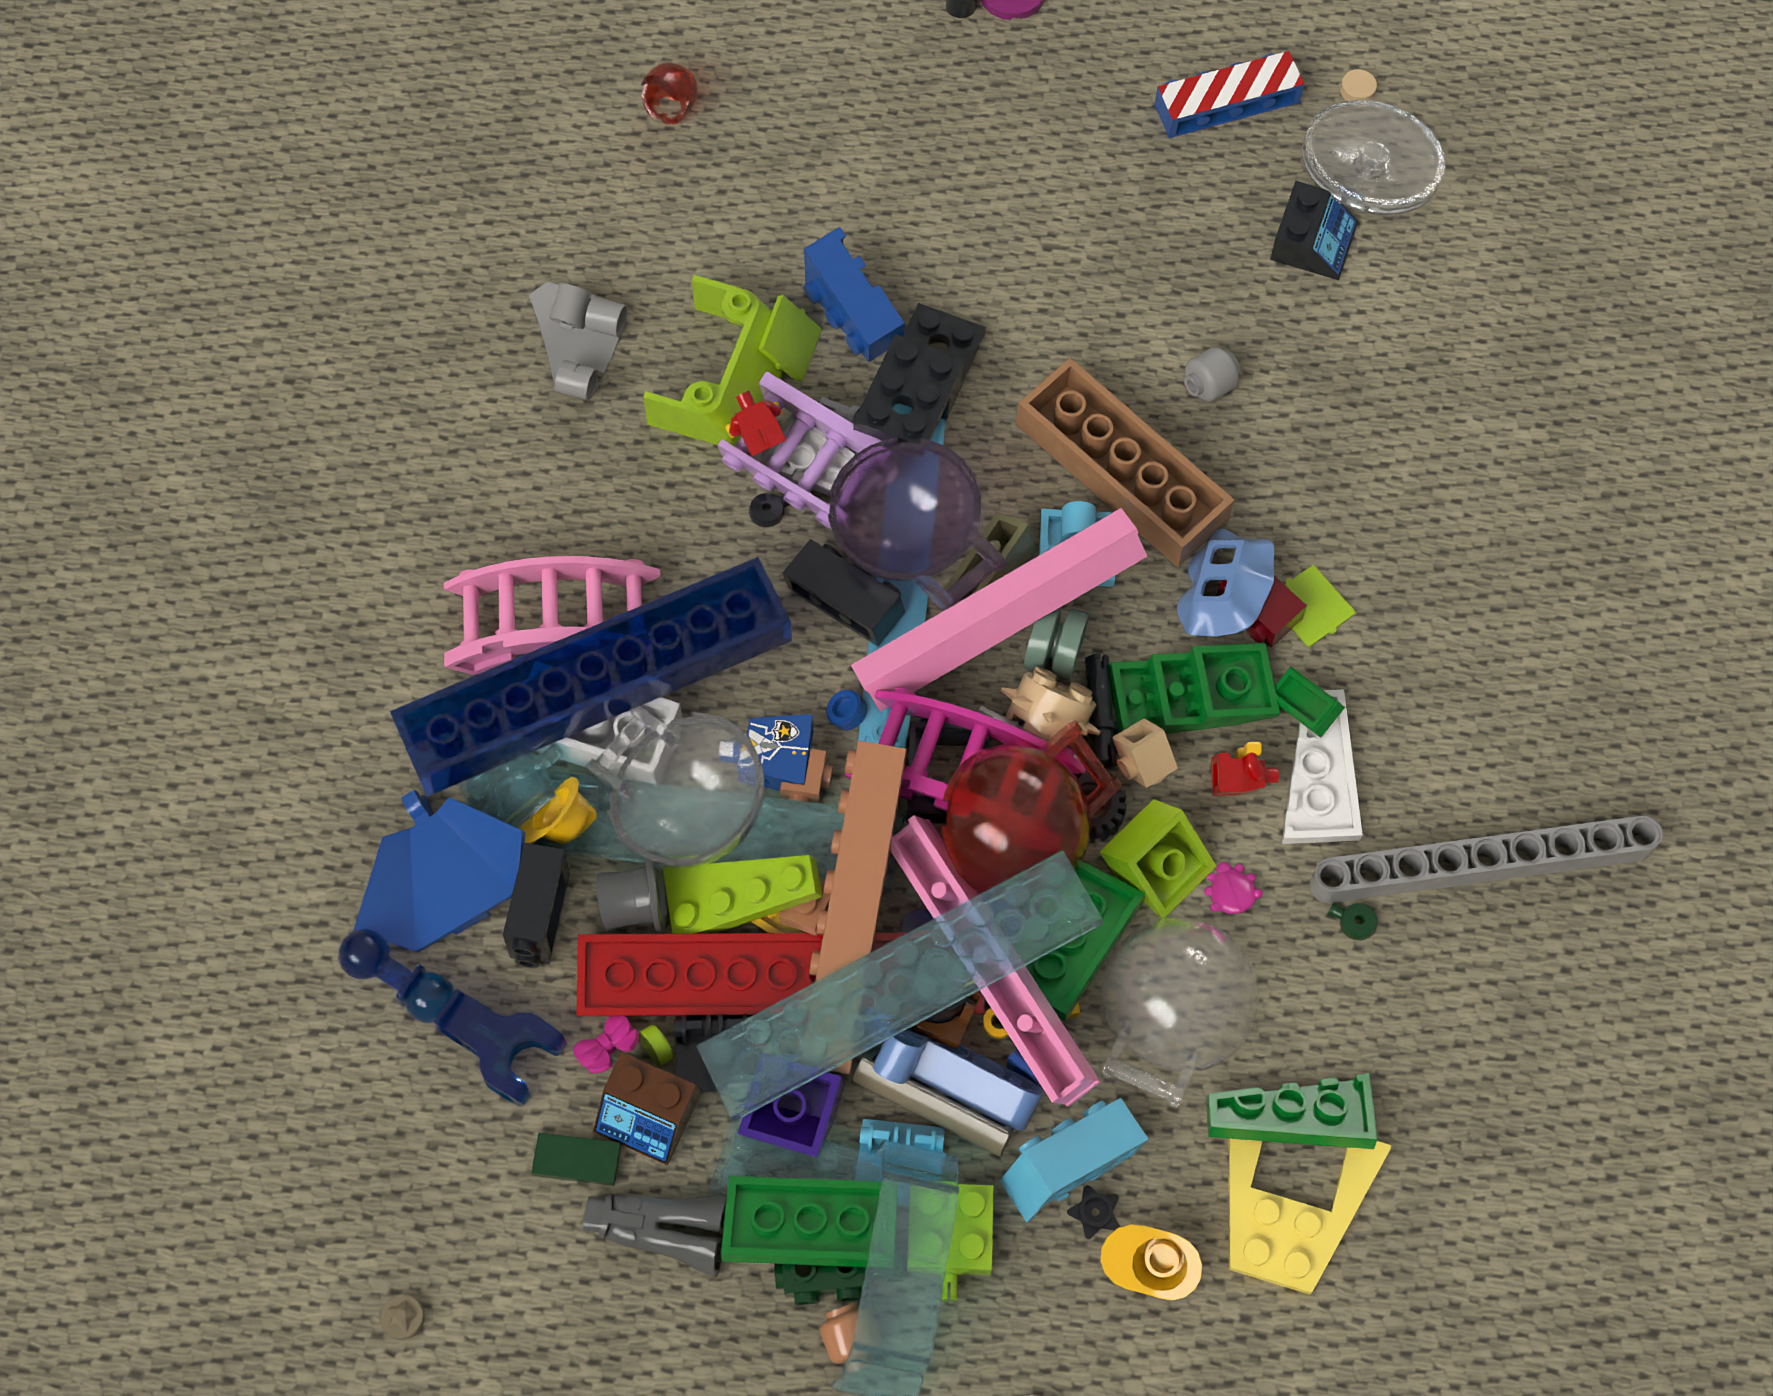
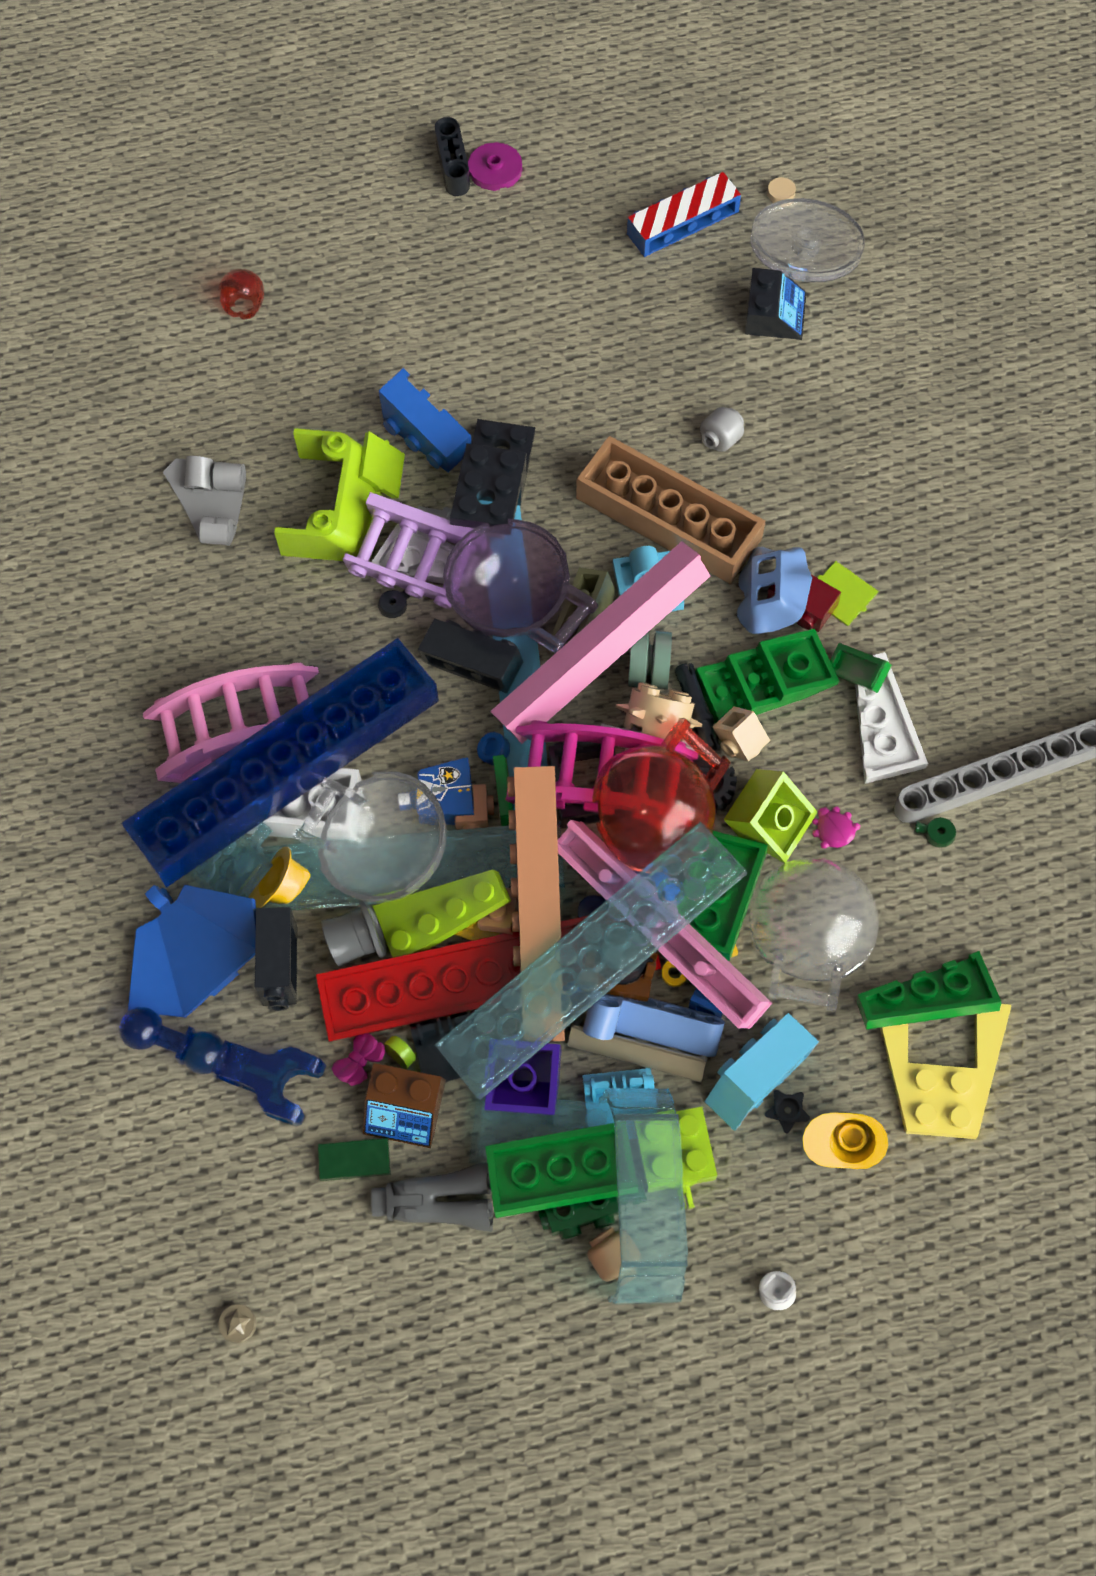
camera: 10 degrees left, 0 degrees up
red piece [725,390,786,457] -> none
red piece [1211,742,1279,796] -> none
none -> green tile [493,755,513,827]

